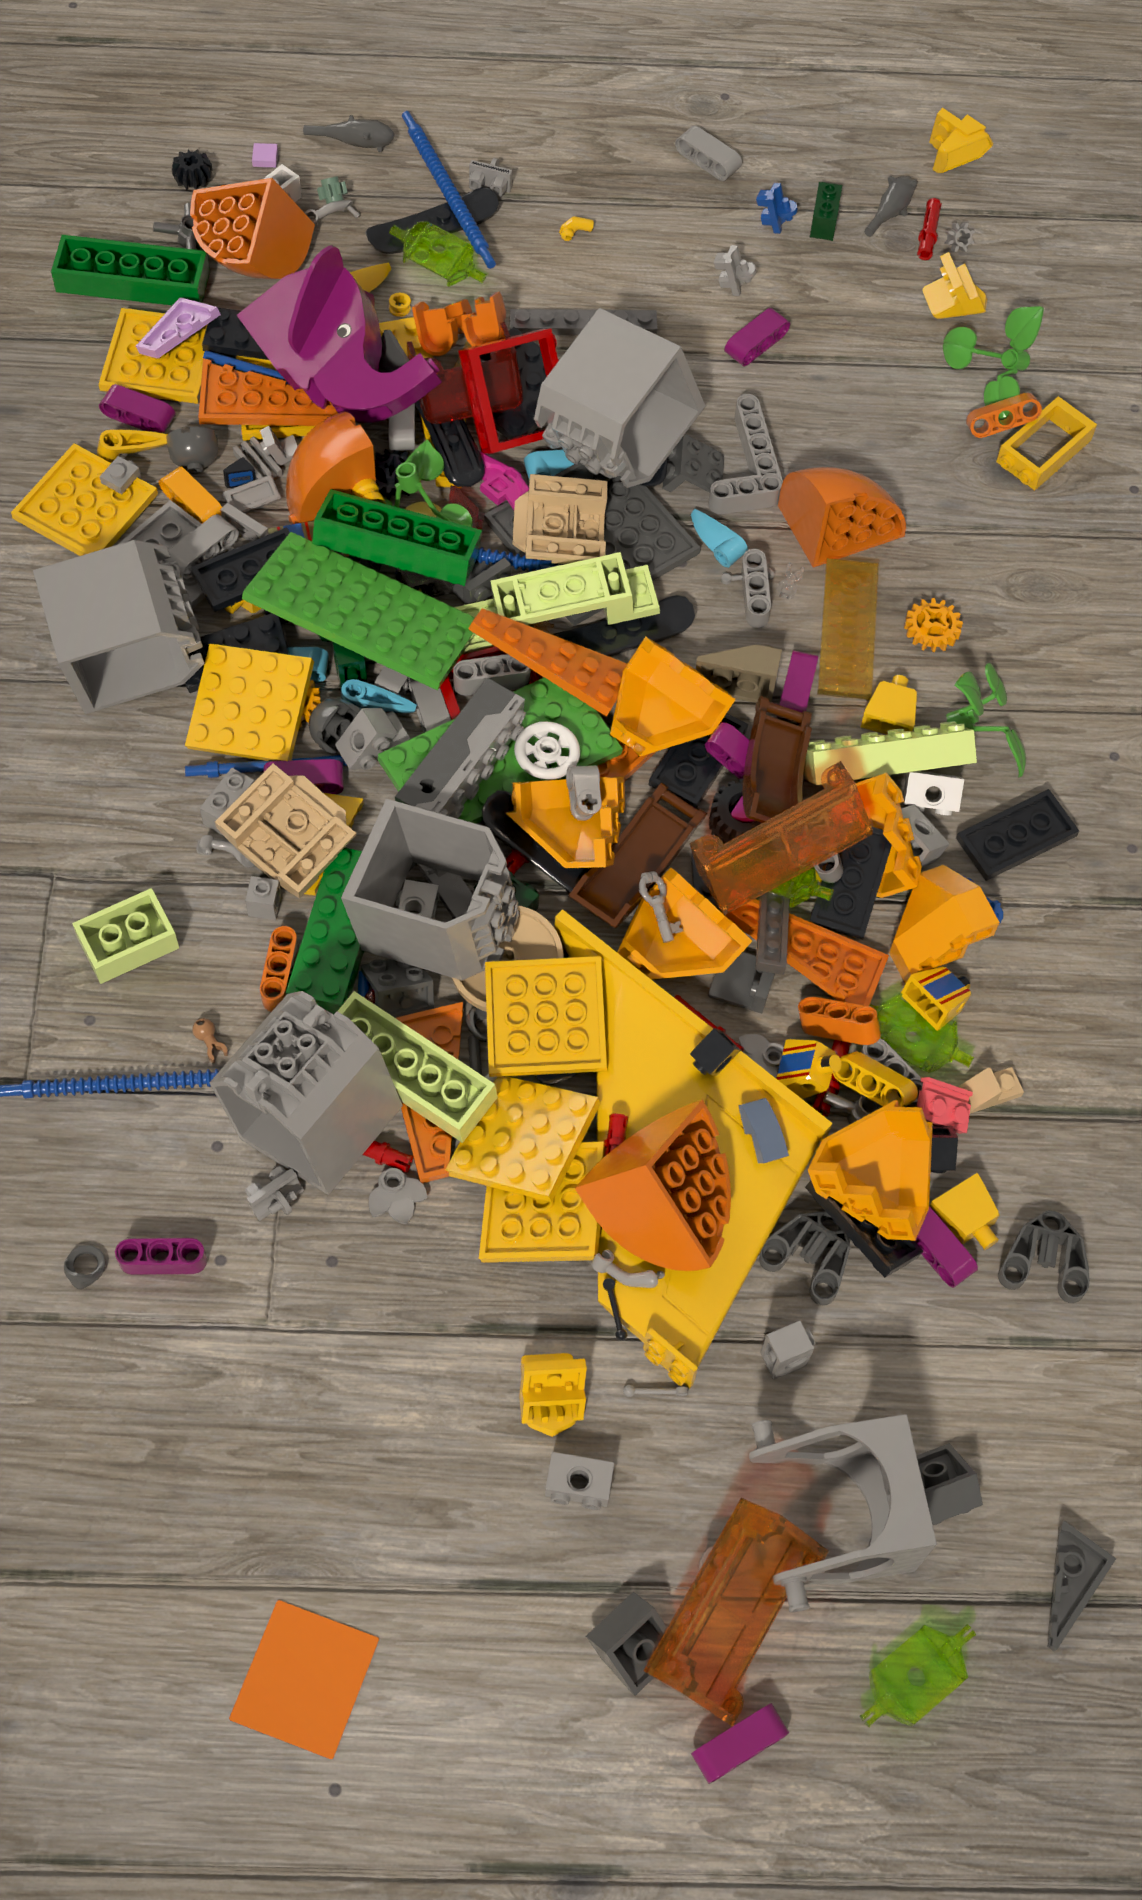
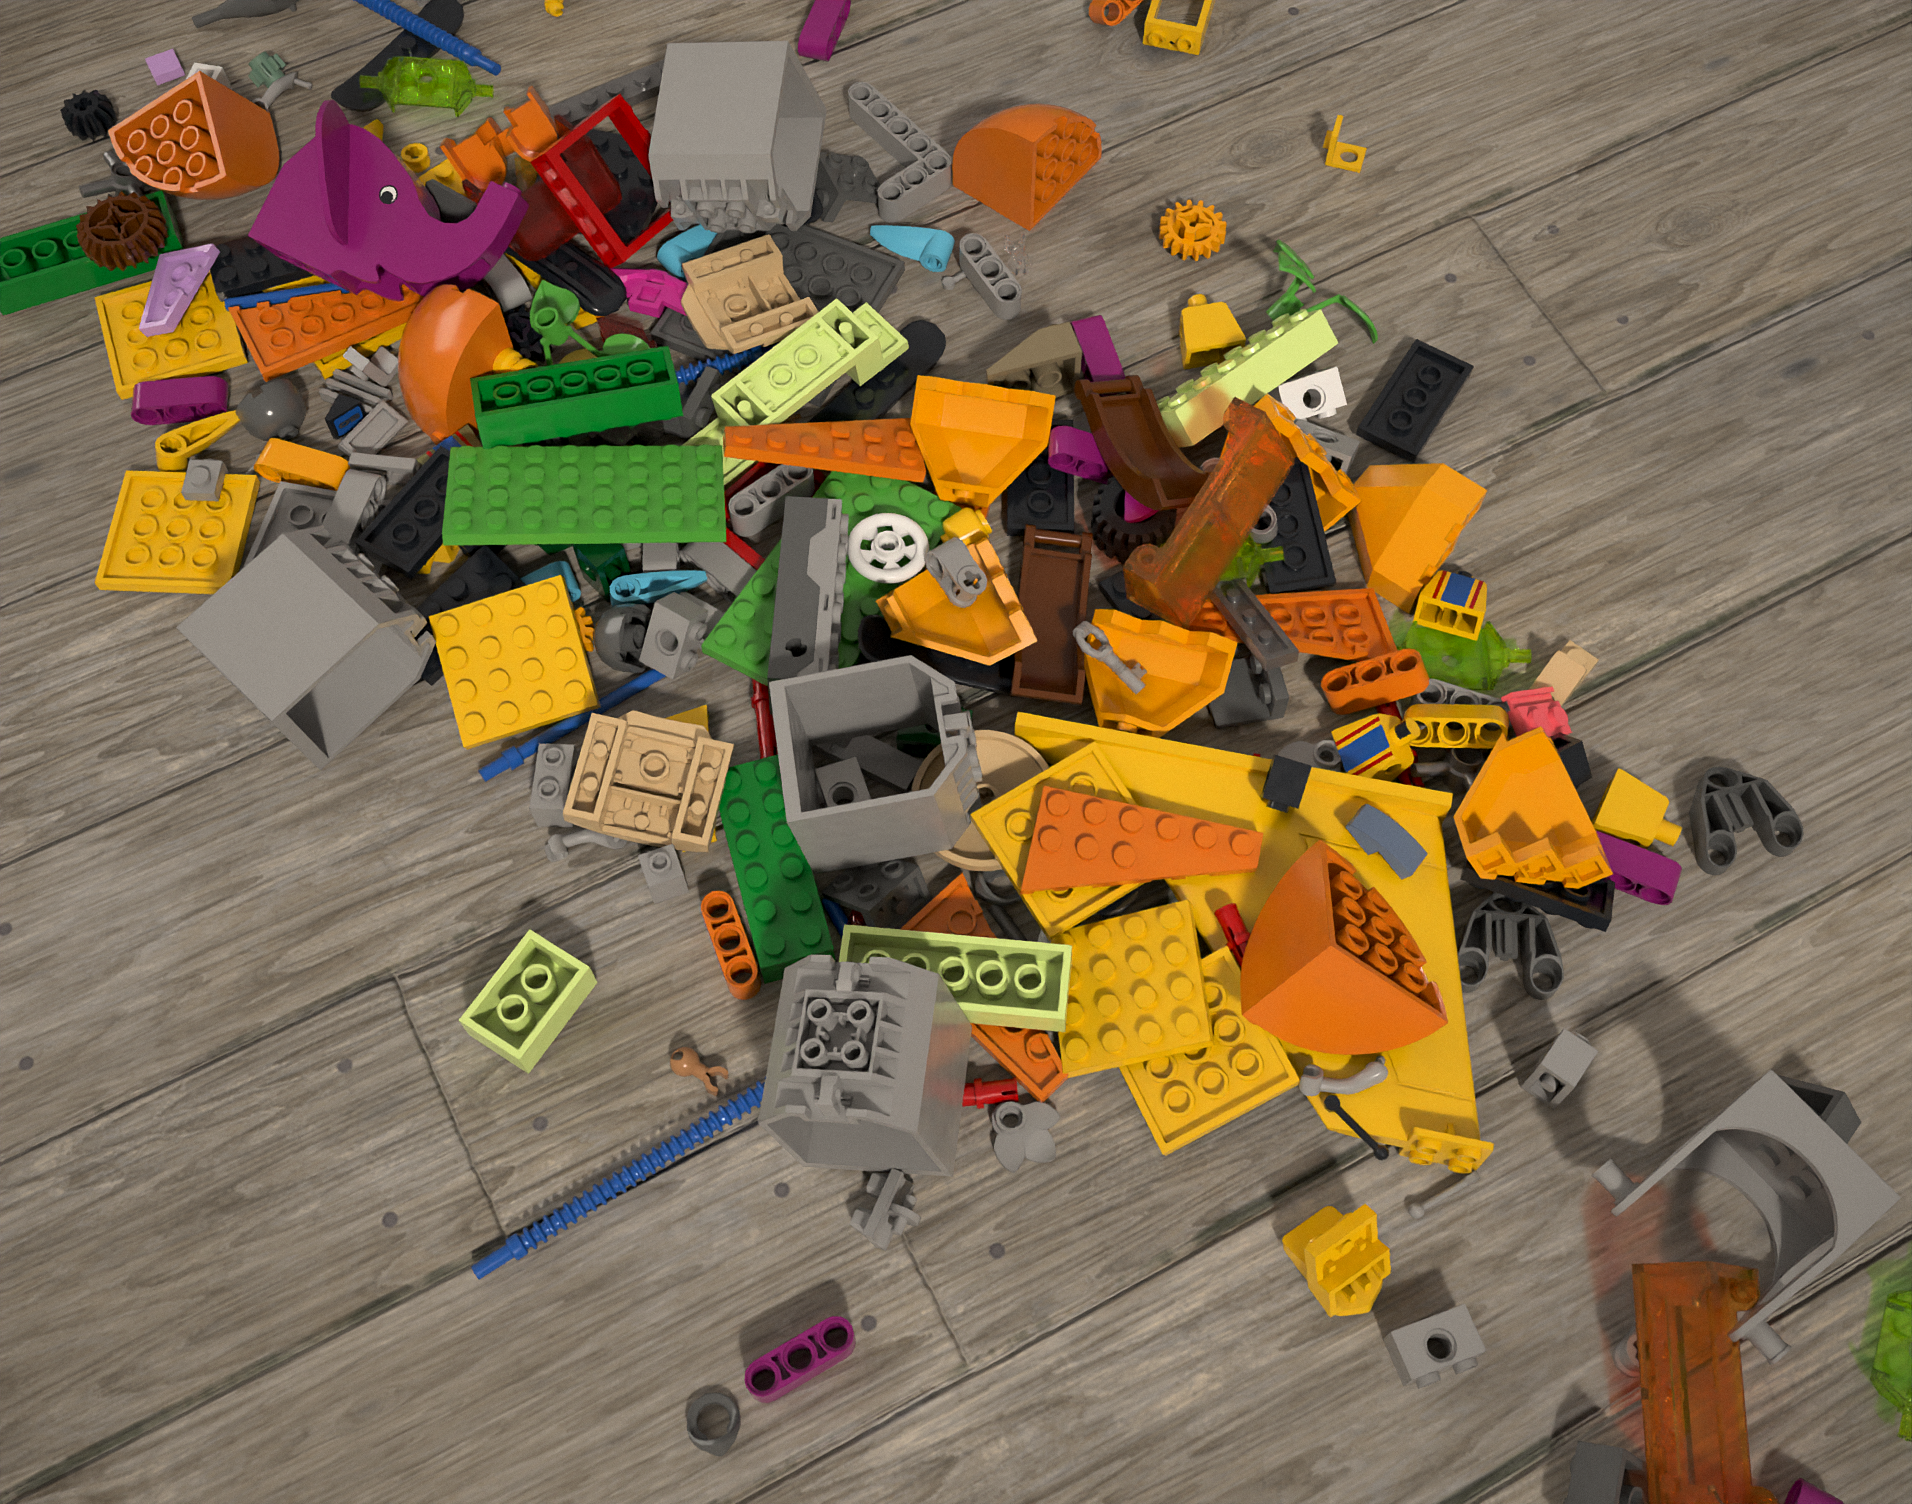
camera: 25 degrees left, 0 degrees up
magenta beam [264,759,344,795] -> none
clear yellow plate [817,558,878,700] -> none
none -> reddish brown gear [76,191,168,272]
none -> yellow head [940,507,992,547]
none -> orange wing [1020,786,1263,895]
none -> yellow bracket [1323,115,1367,173]

